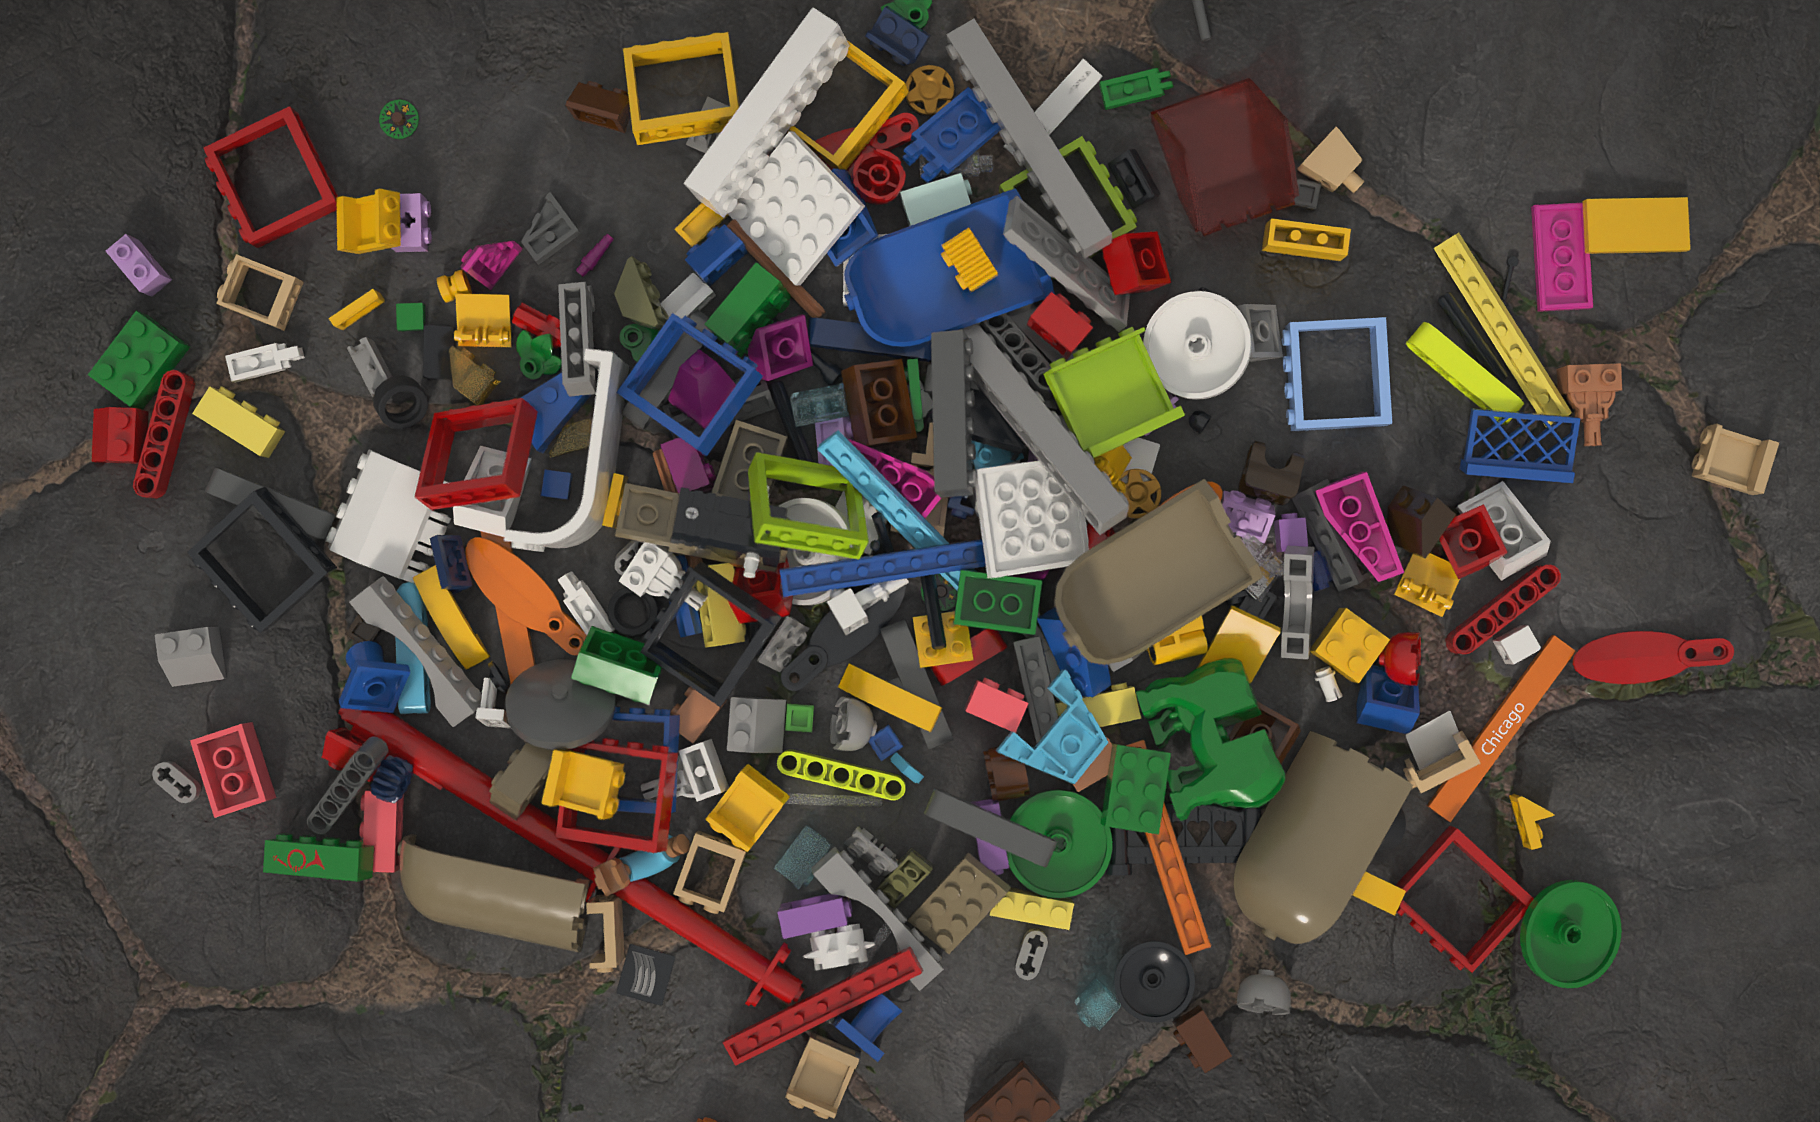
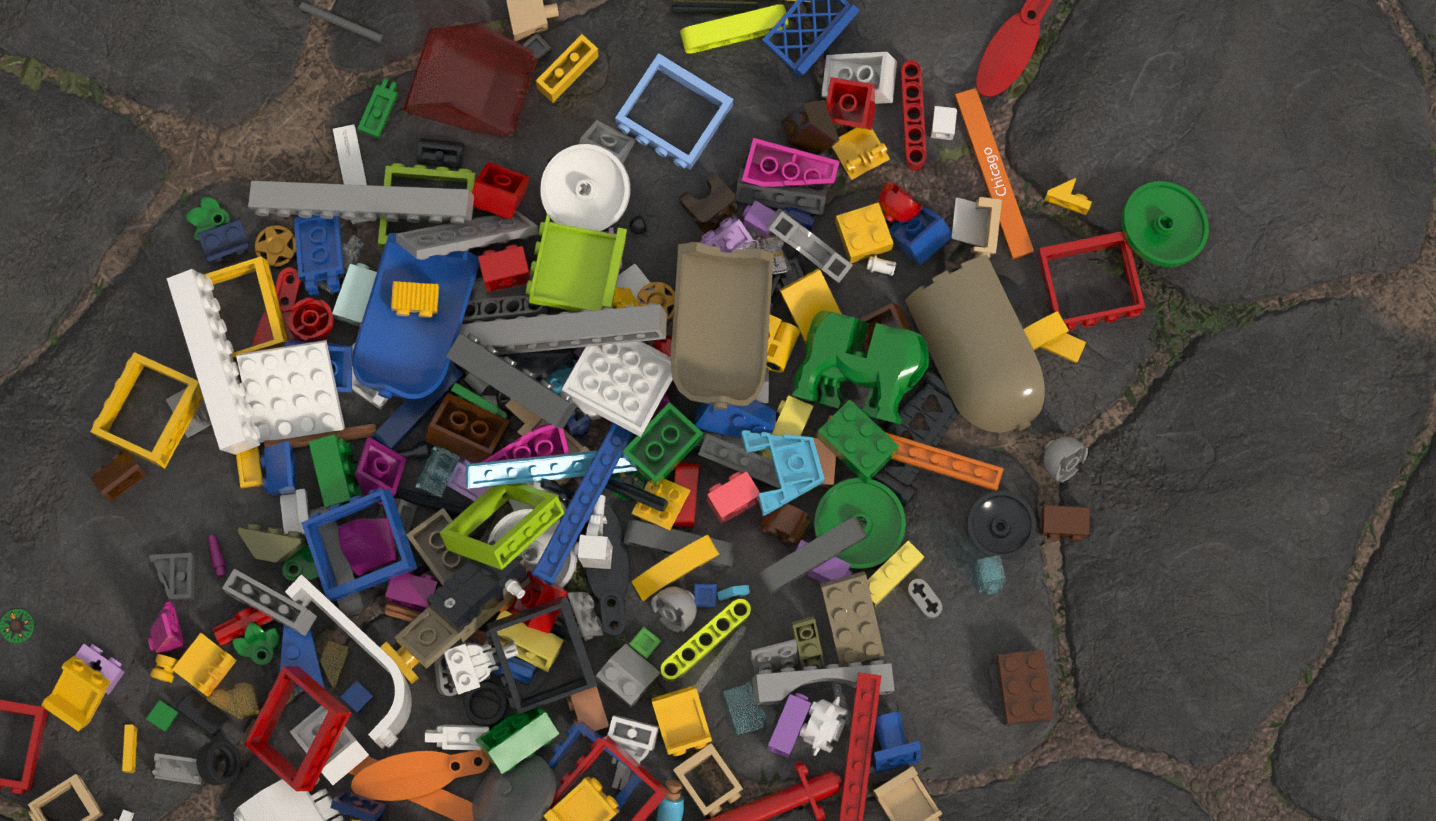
camera: 60 degrees left, 10 degrees down
none -> yellow tile [1040,333,1086,364]

